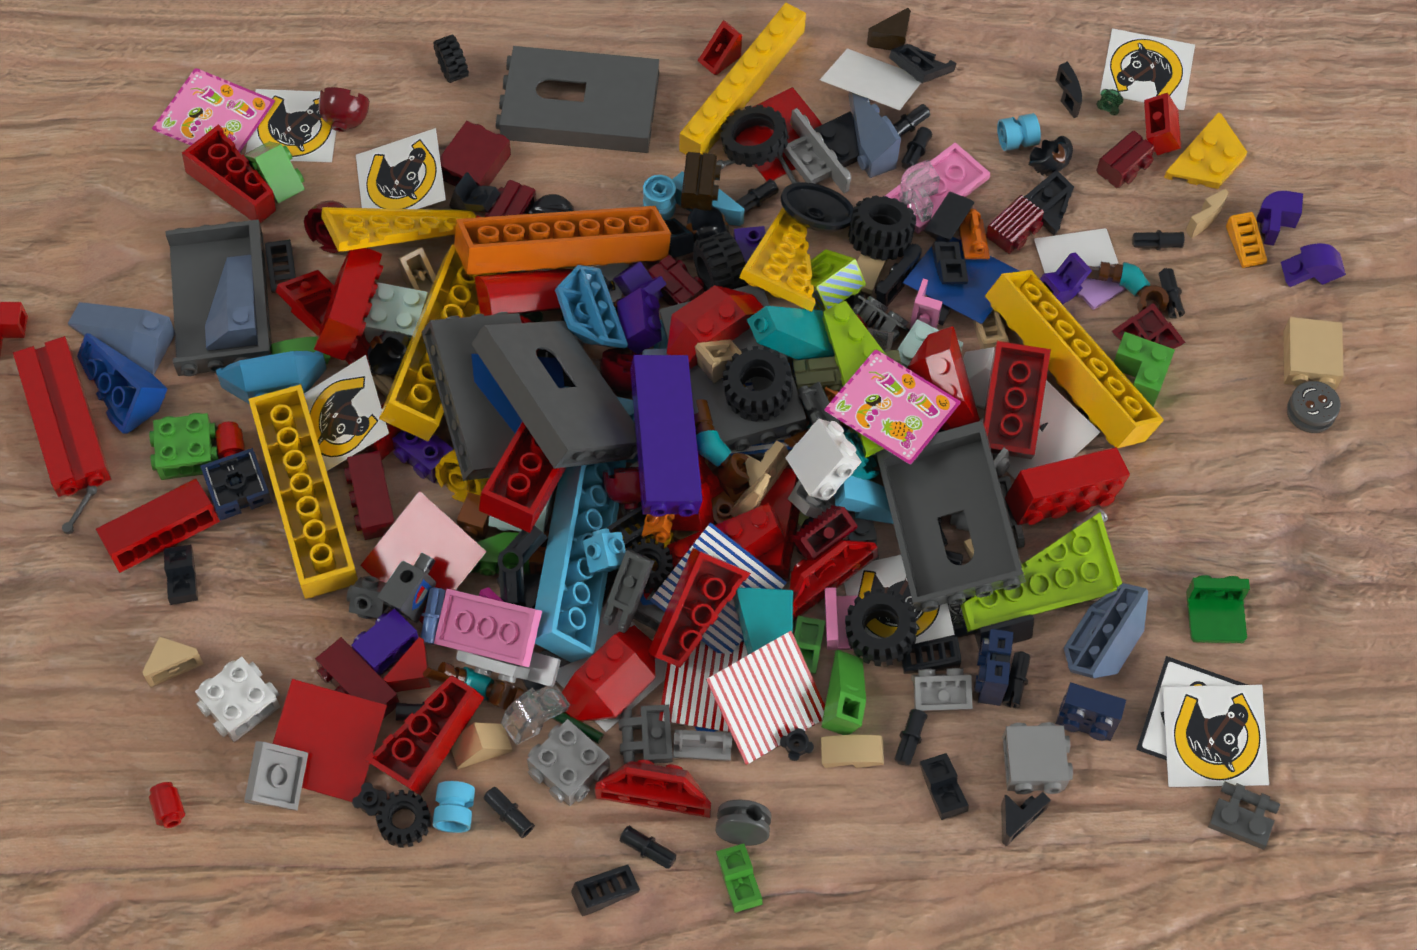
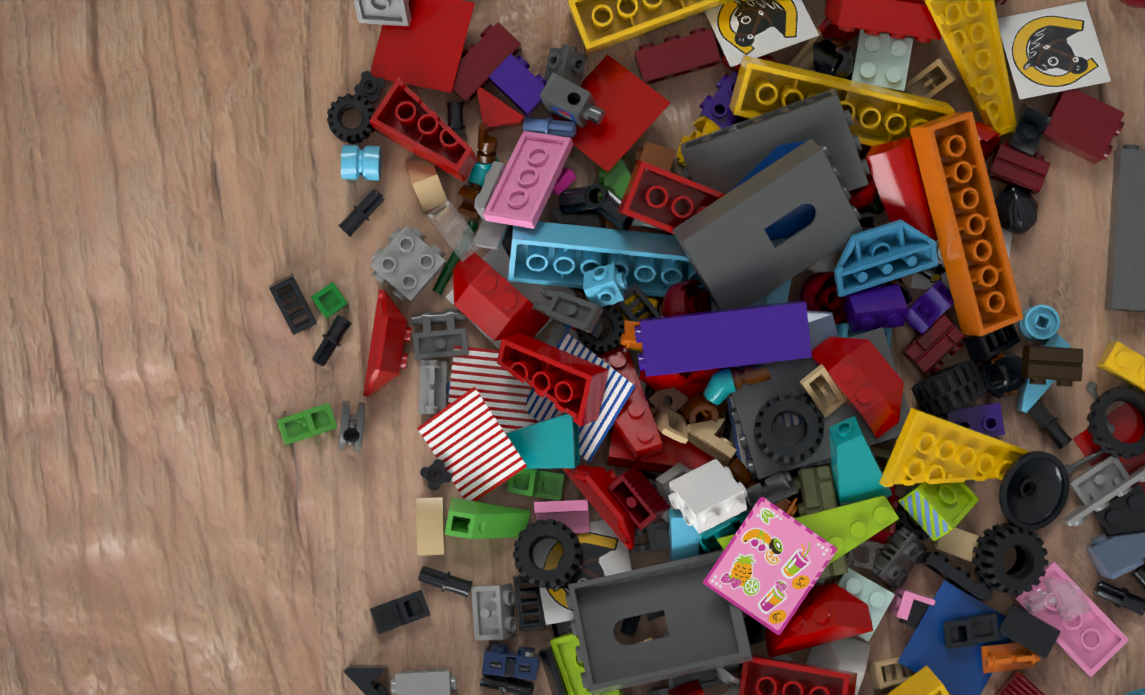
camera: 90 degrees right, 25 degrees up
none -> green tile [311,282,349,319]

